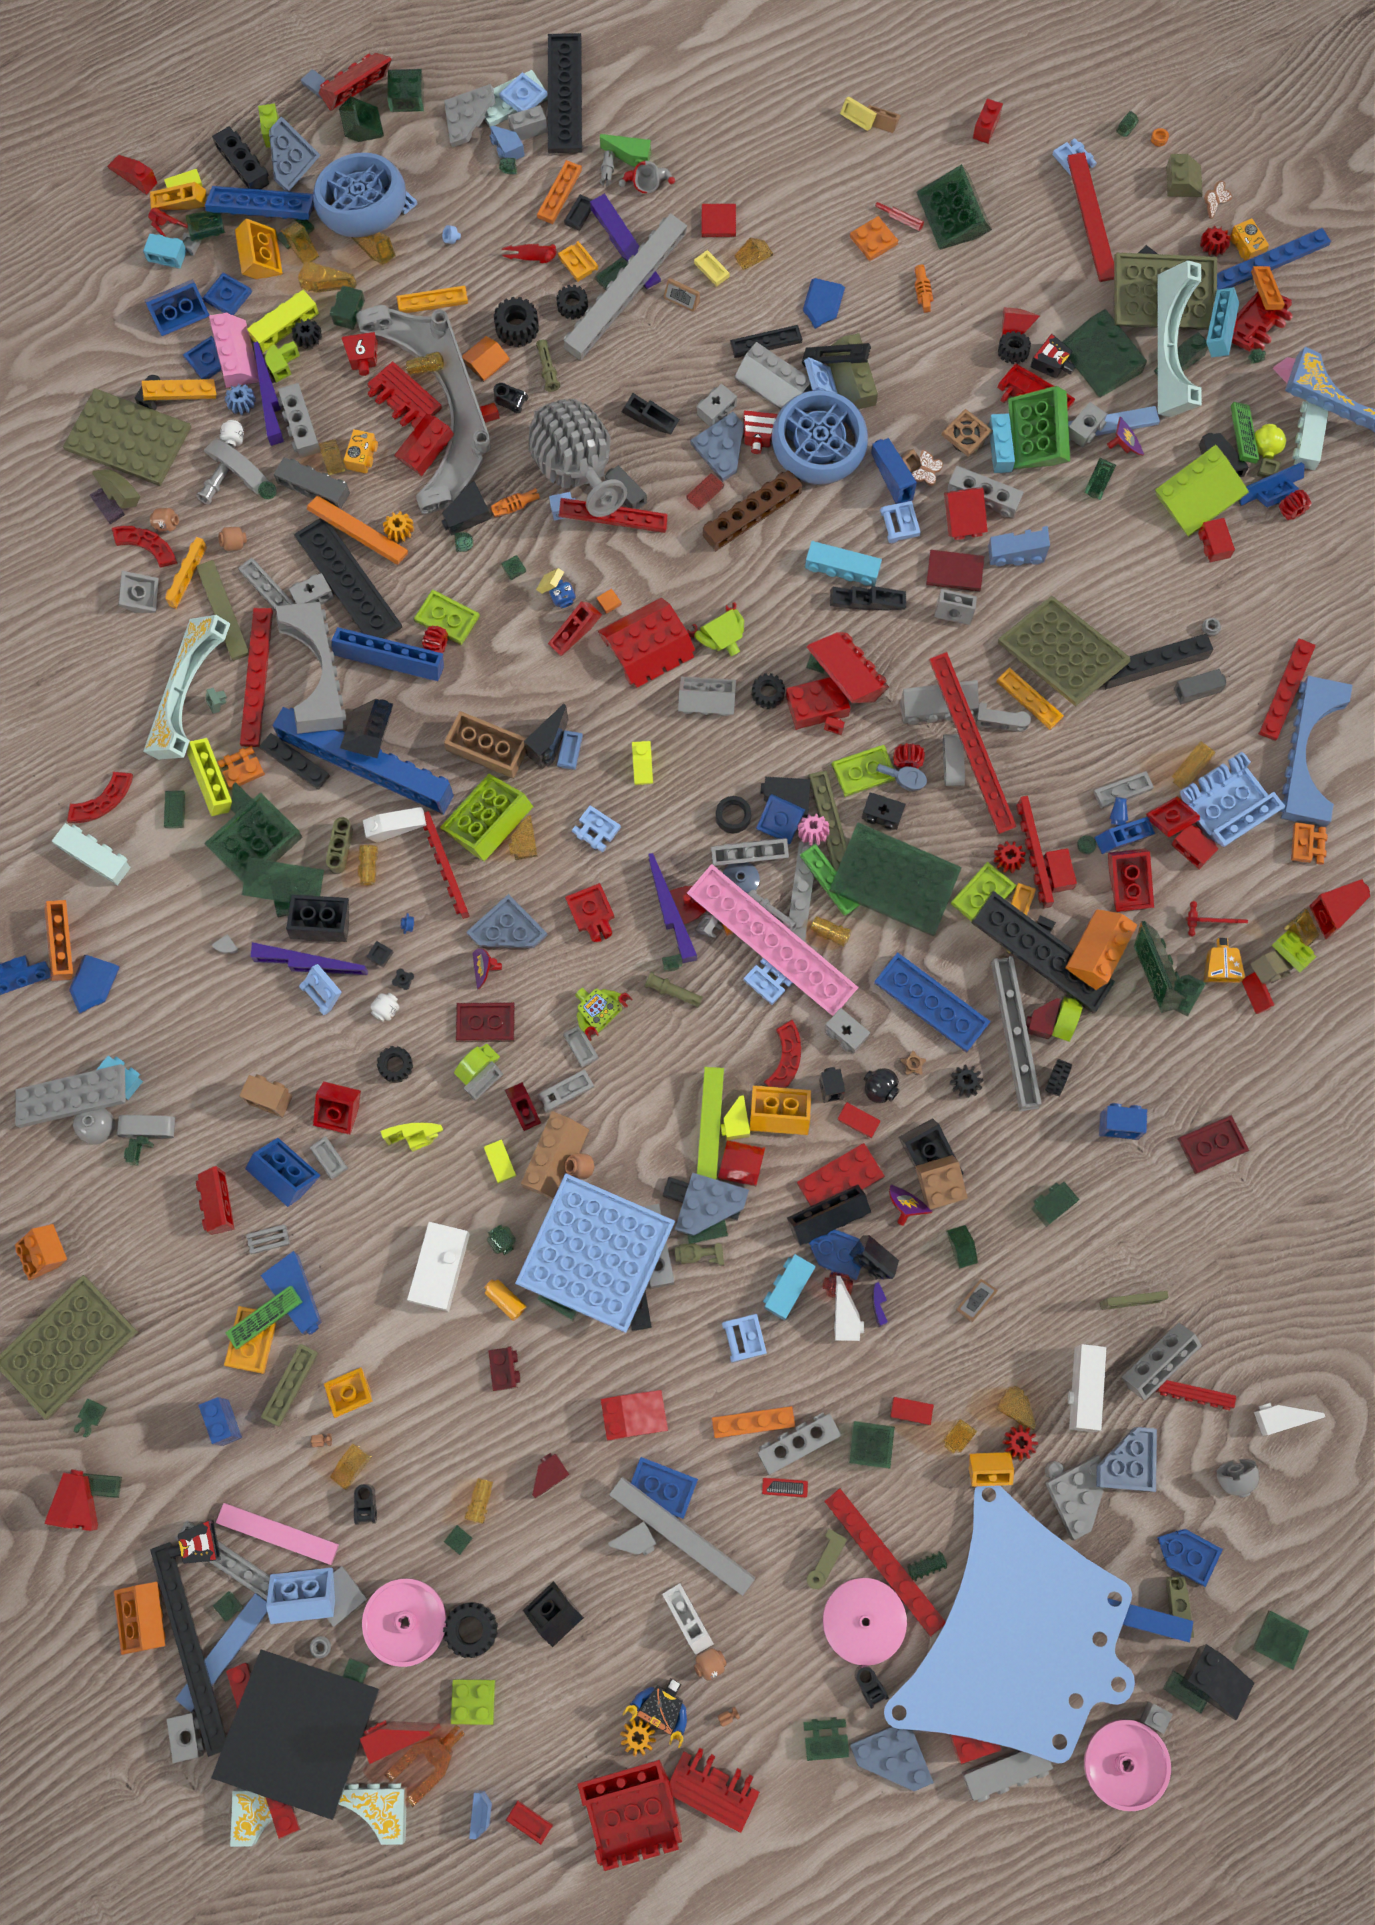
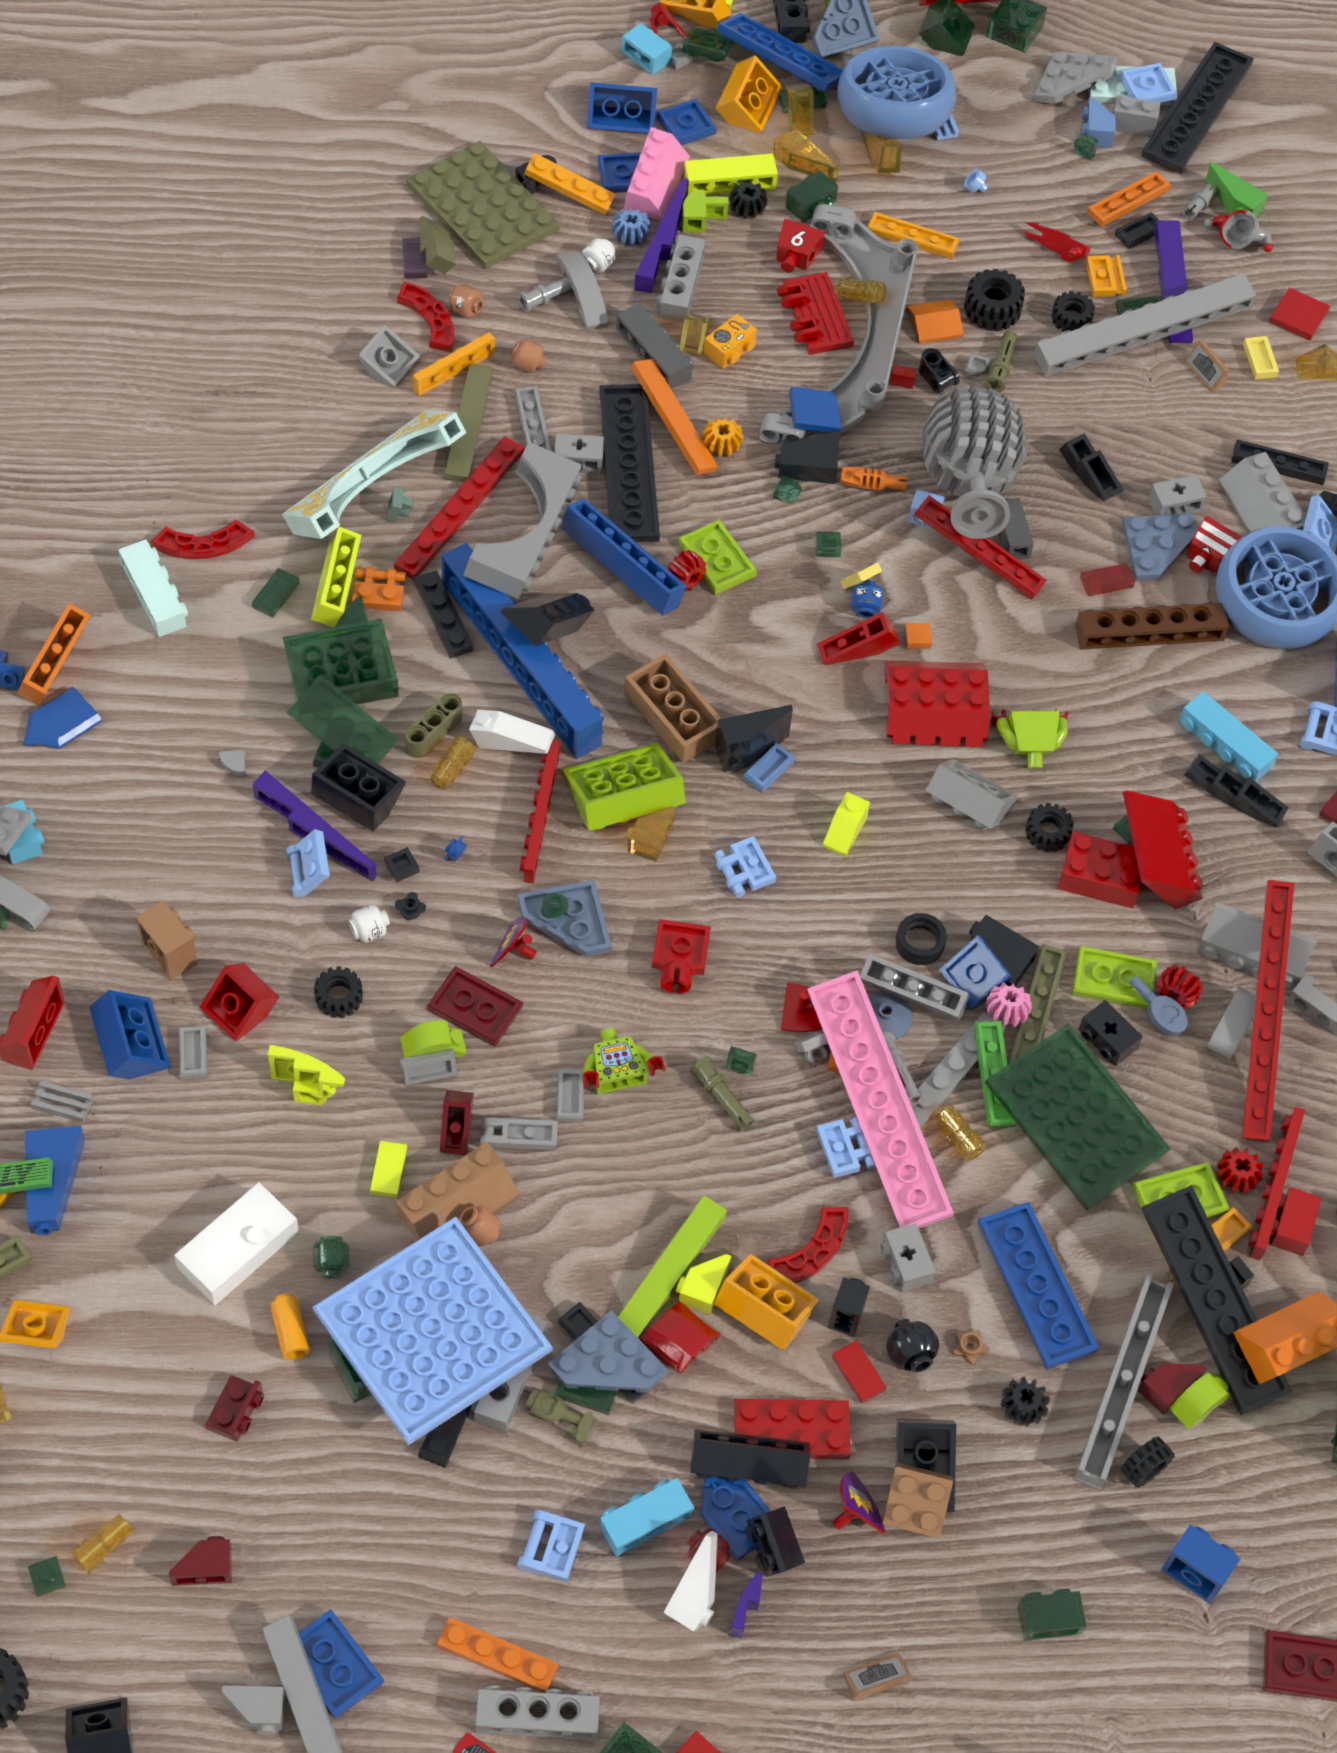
camera: 25 degrees right, 15 degrees down
clear green plate [258,481,277,500] -> none
red slope [394,414,454,477] -> none
slope [601,1390,668,1441] -> none
dark purple slope [648,853,697,964] -> none
red plate [824,716,845,736] -> none
clear green slope [946,1225,978,1269] -> none
none -> clear green plate [542,893,568,919]
none -> blue tile [789,387,841,433]
none -> light grey tile [964,353,993,377]

